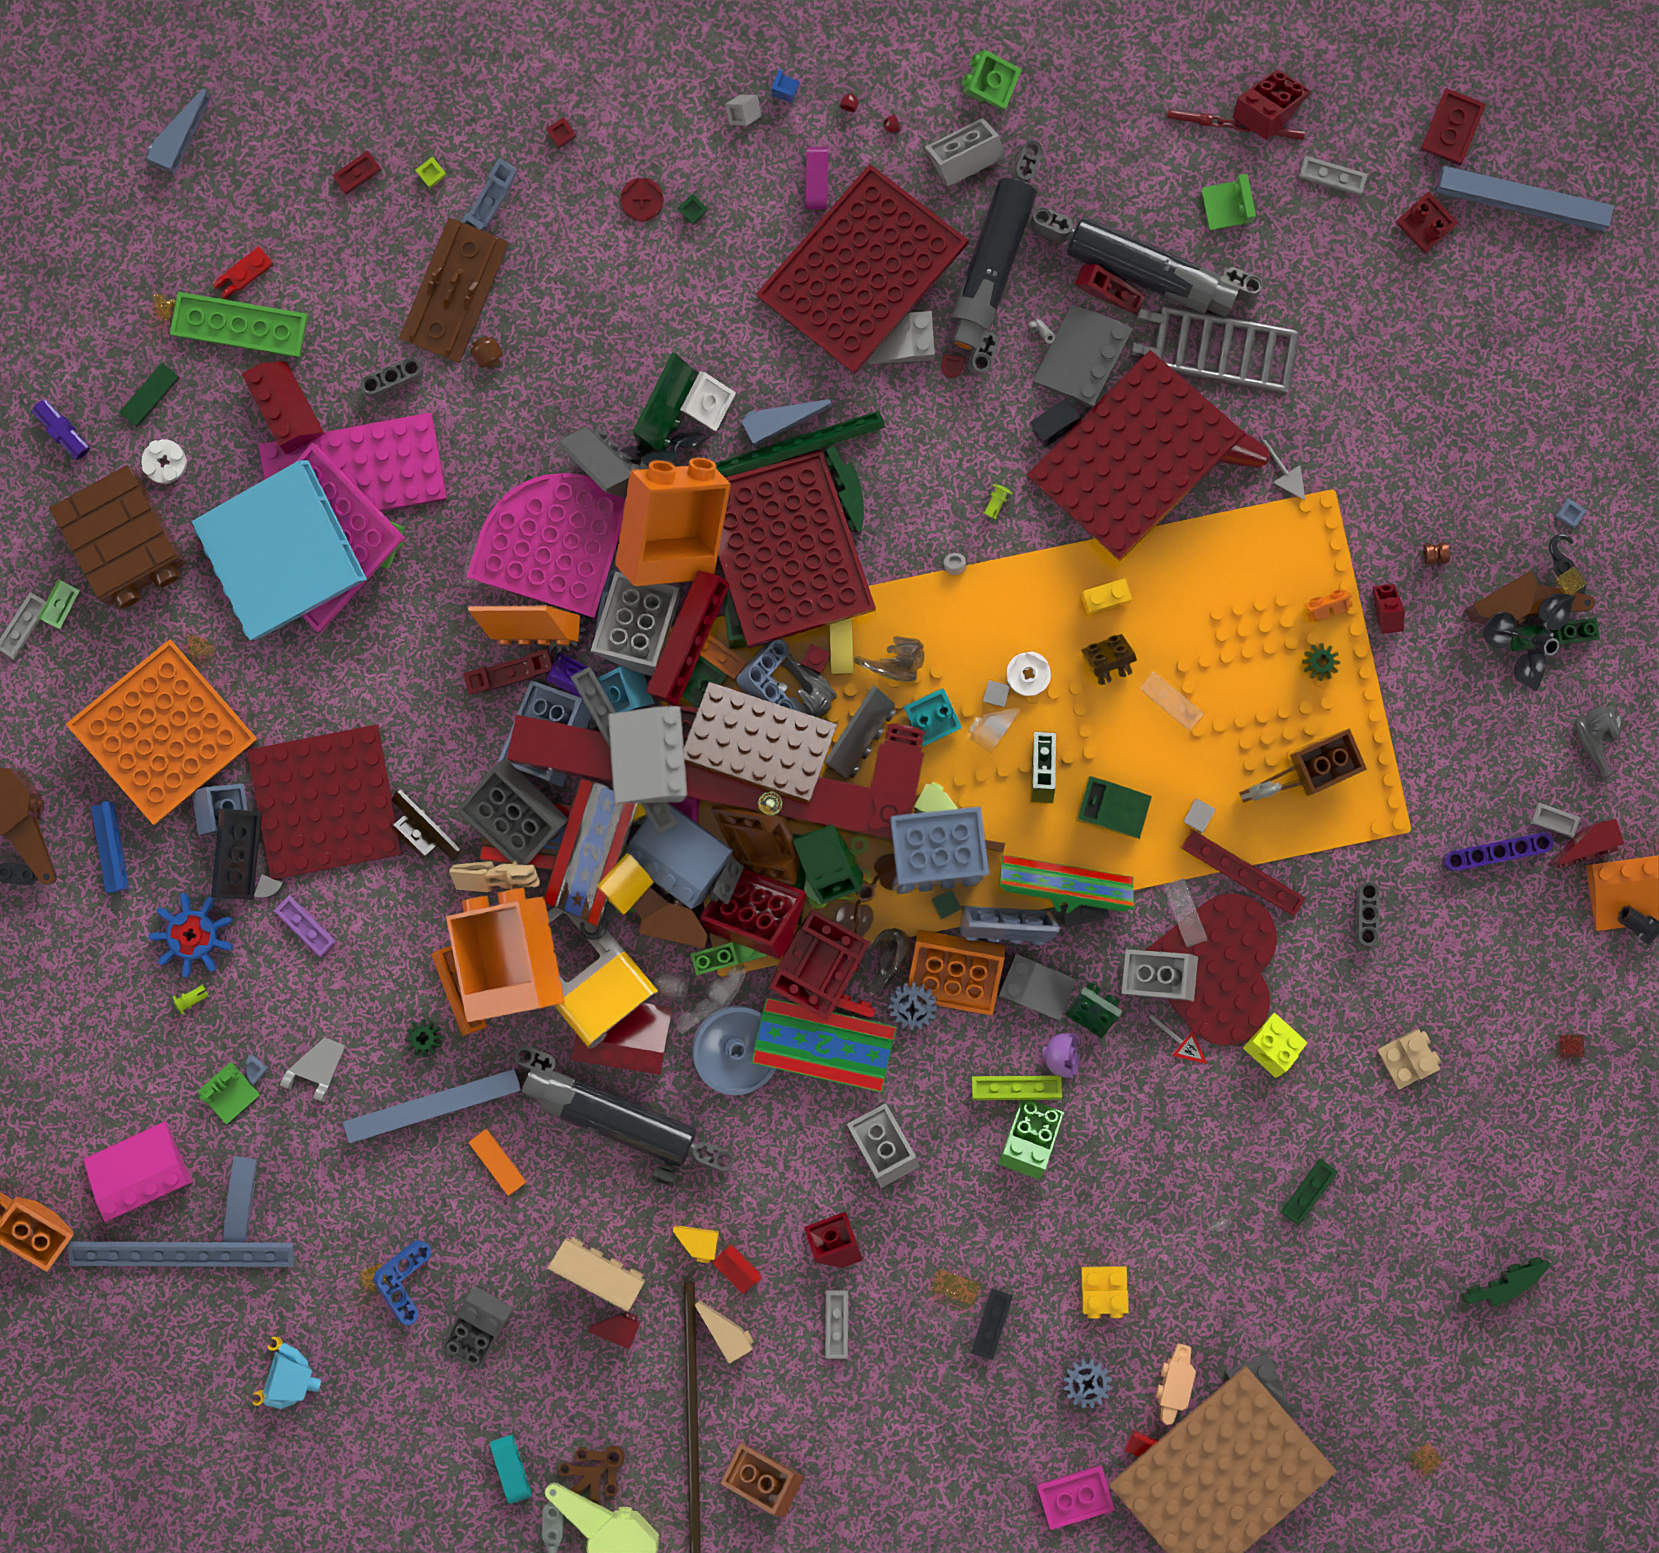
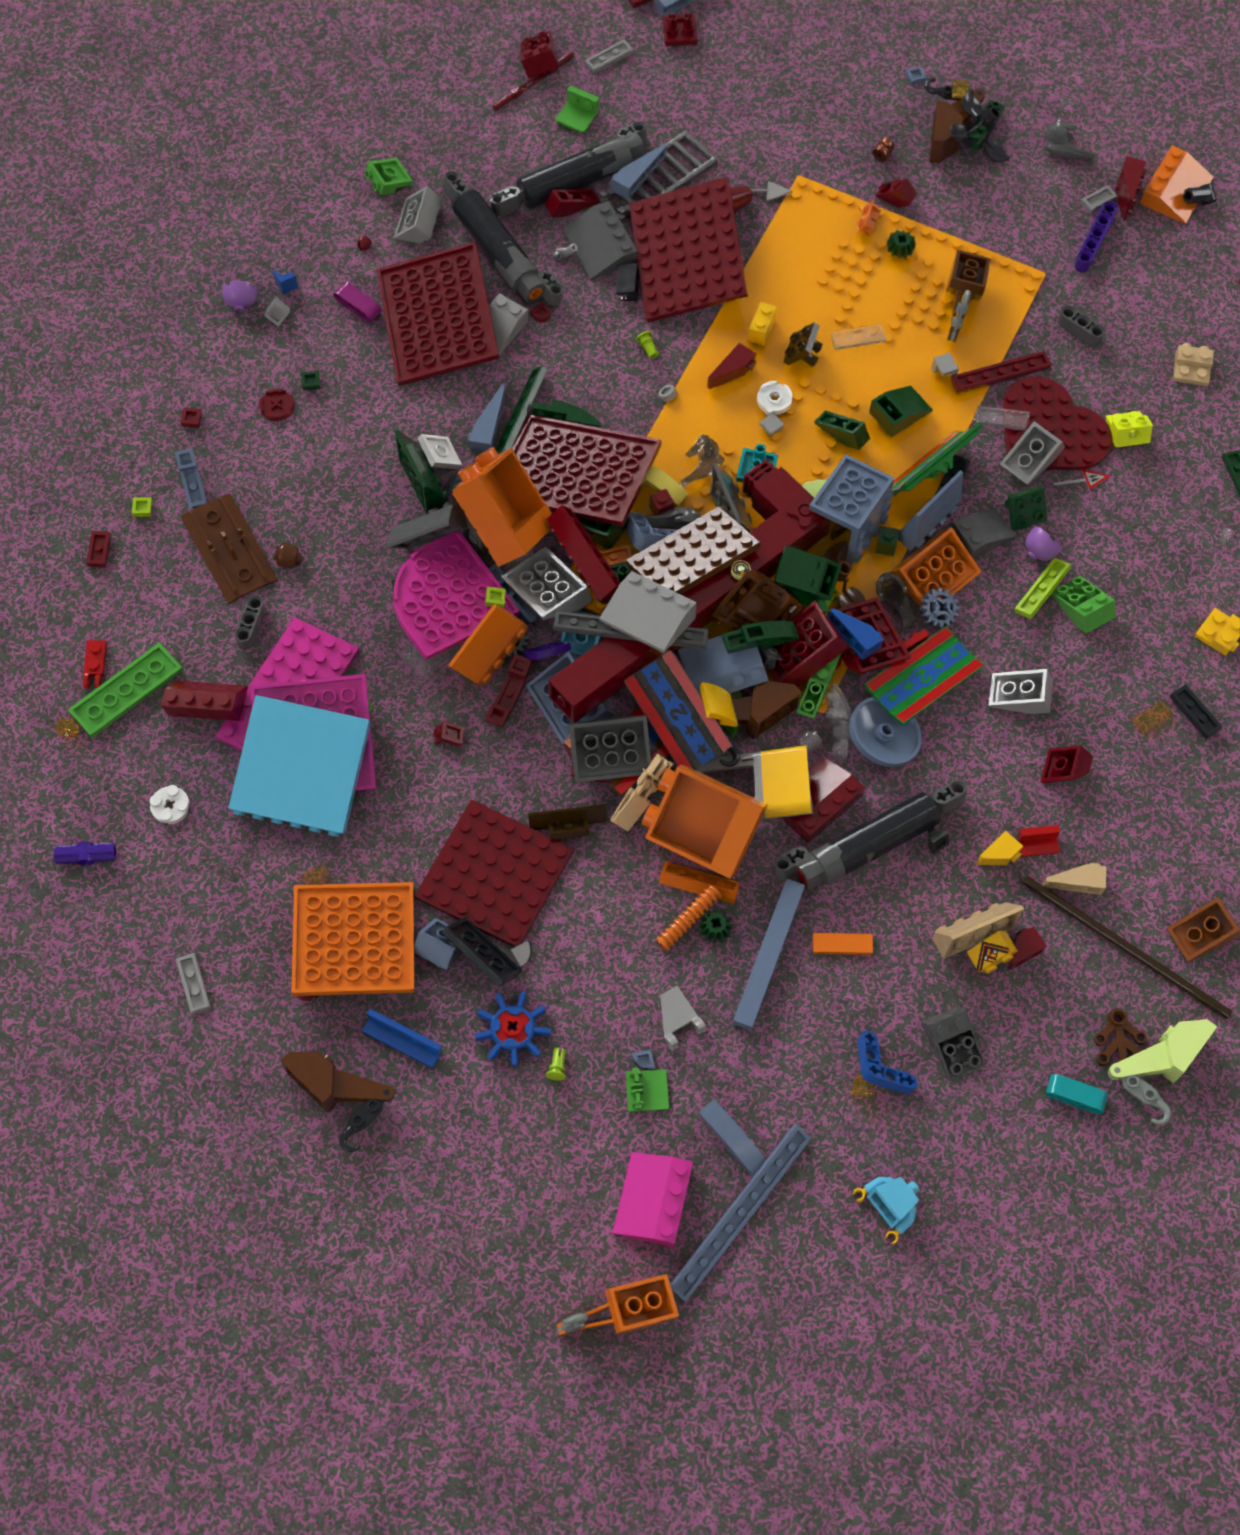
camera: 55 degrees left, 20 degrees down
bright green plate [38,579,80,629] -> none
reddish brown brick [49,465,187,610] -> none
dark green tile [119,363,180,427] -> none
medium lavender tile [274,895,337,958] -> none
light grey tile [825,1290,848,1359] -> none
dark red hinge [840,94,858,112] -> none
clear slope [968,708,1019,753] -> none
none -> medium lavender cylinder [222,281,257,312]
none -> dark red bracket [433,721,465,747]
none -> lime plate [485,586,506,608]
none -> sand blue slope [611,144,667,200]
none -> orange piece [656,884,721,951]
none -> dark red slope [707,343,757,389]
none -> dark green slope [722,621,799,654]
none -> blue slope [828,608,884,660]
none -> yellow brick [967,931,1018,974]

